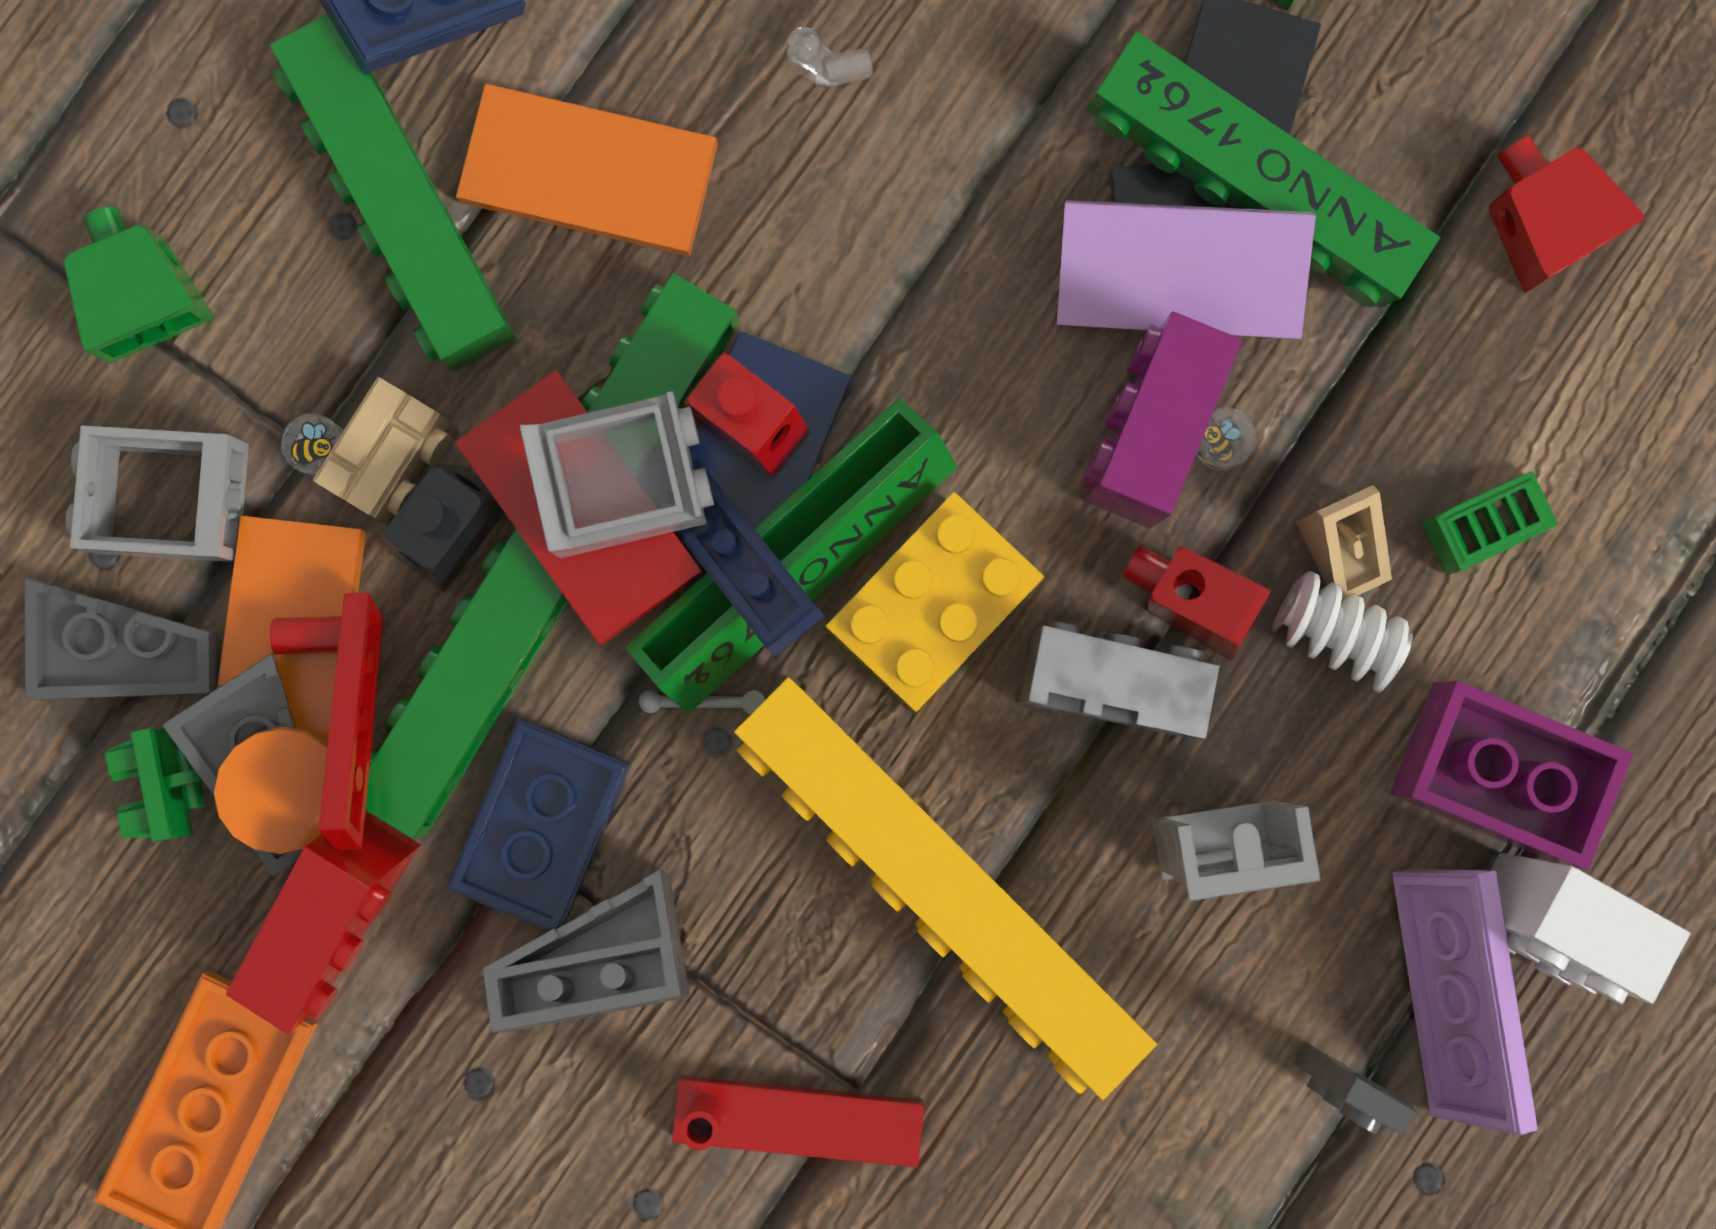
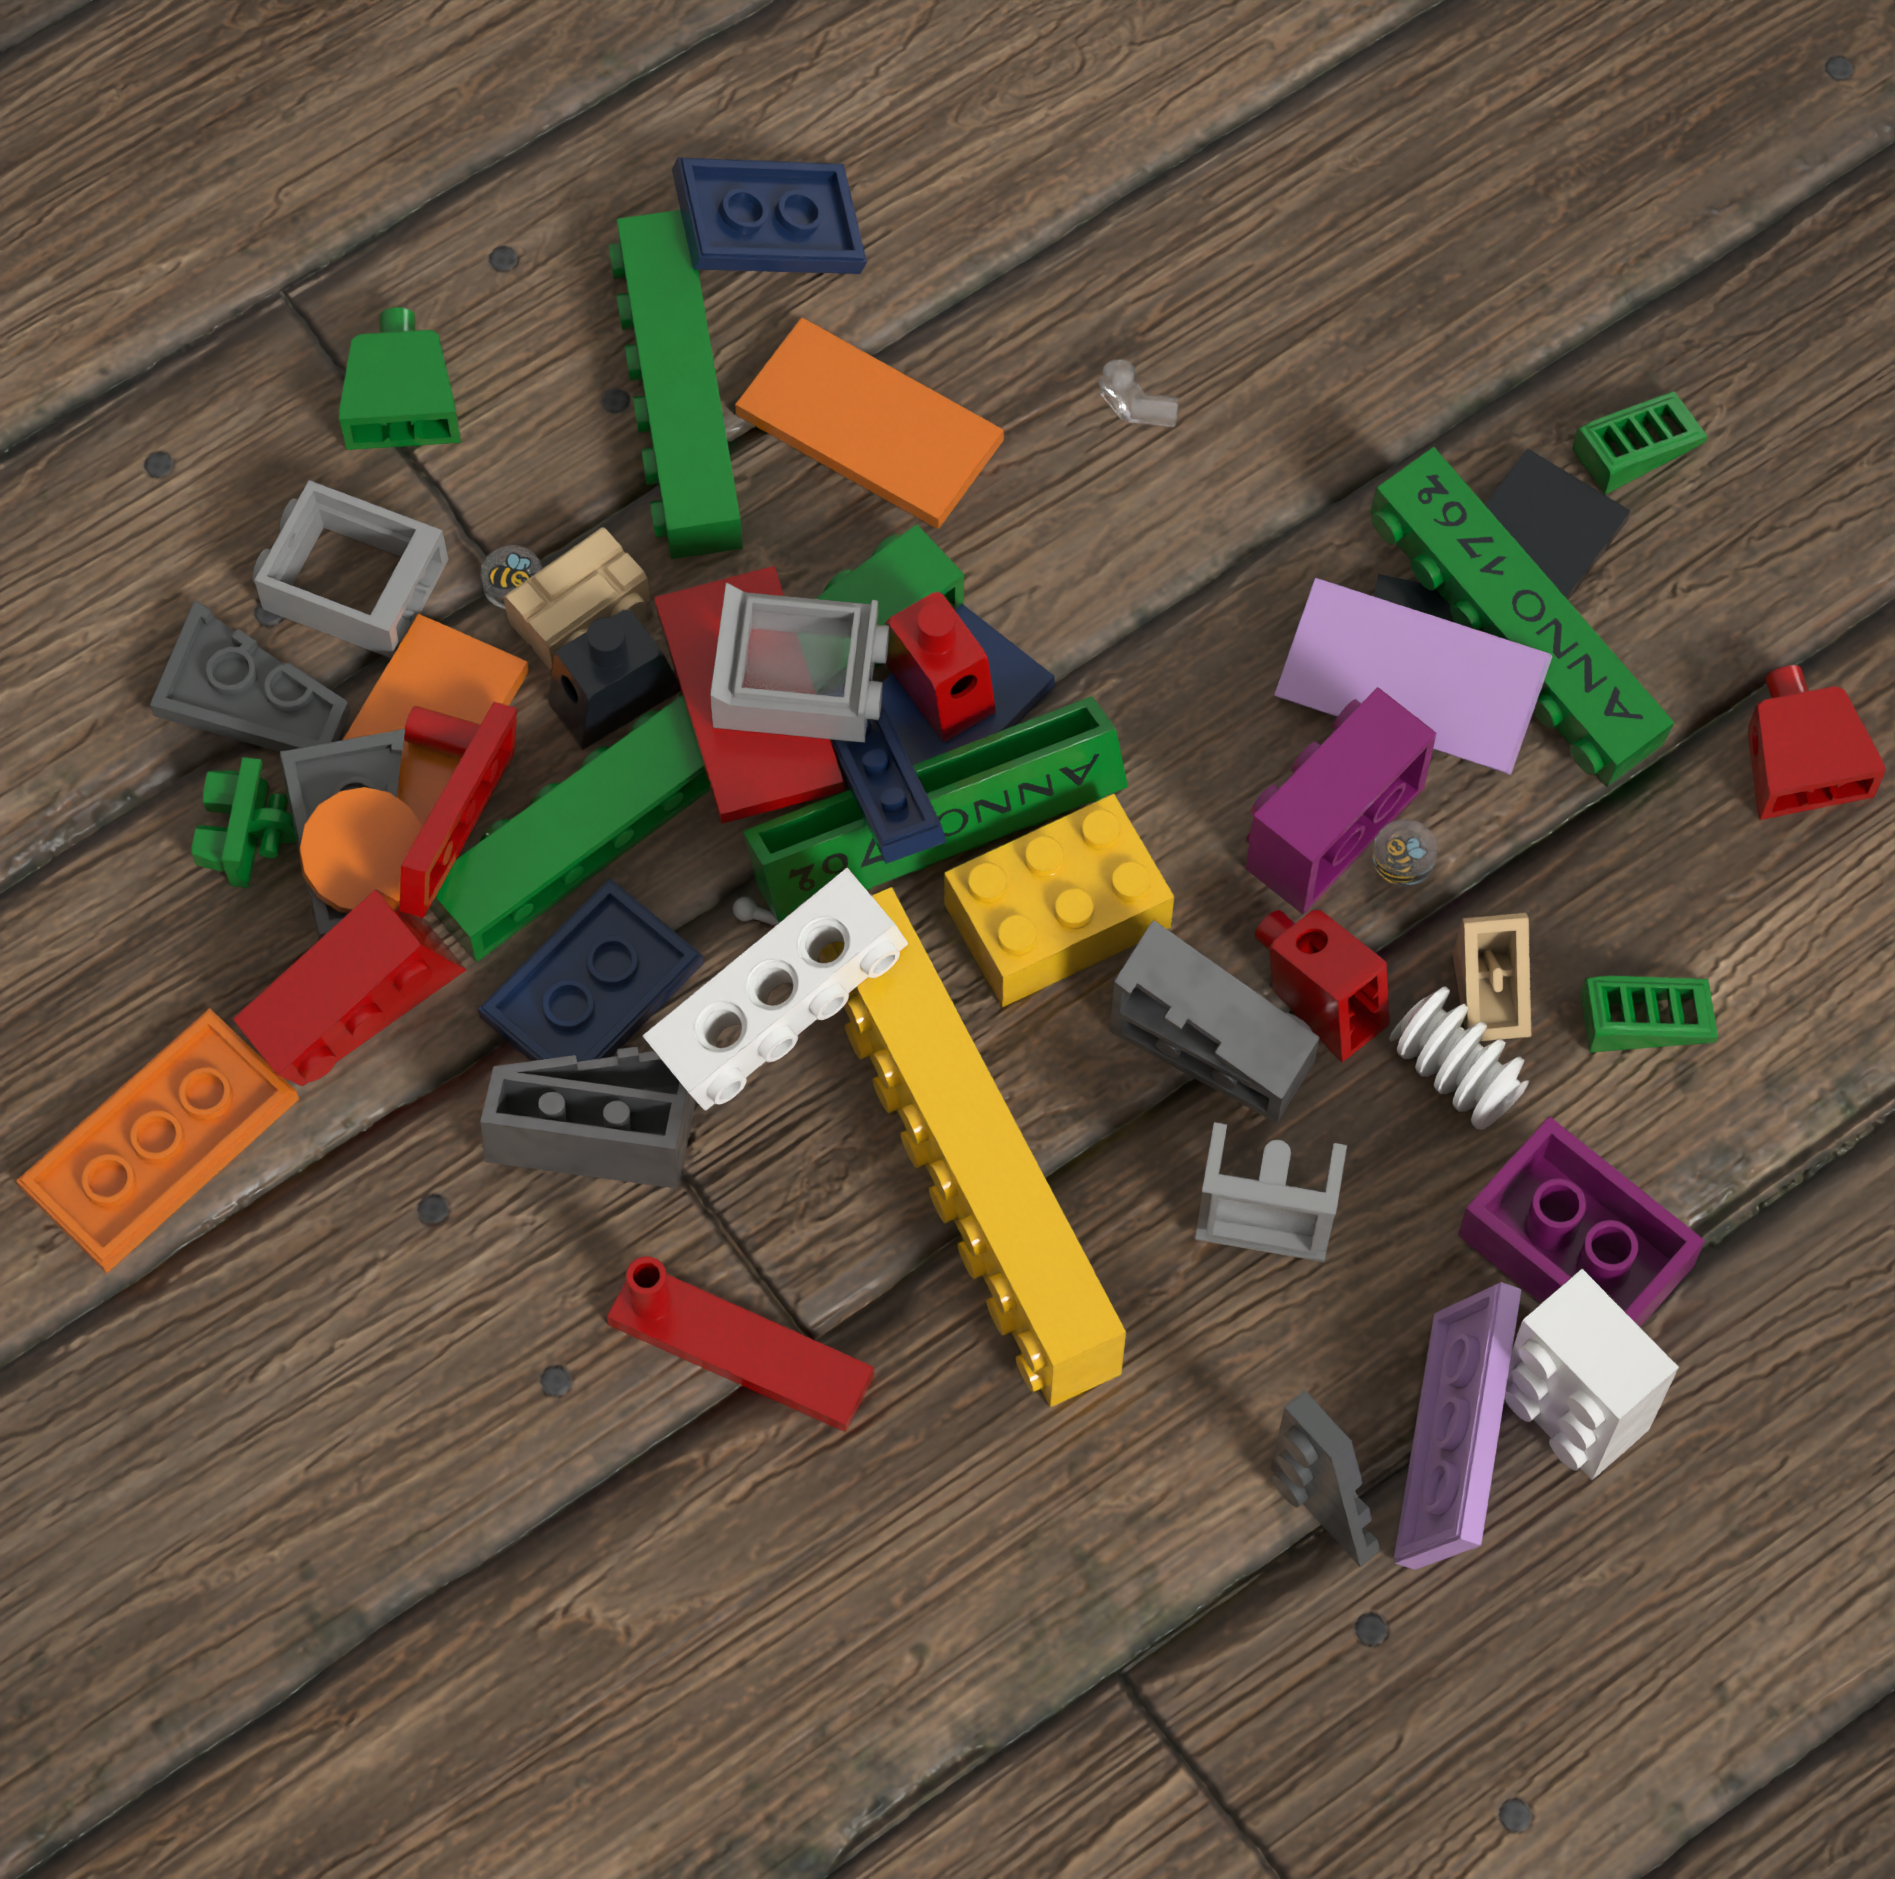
camera: 20 degrees right, 20 degrees down
none -> white brick [643,868,908,1111]

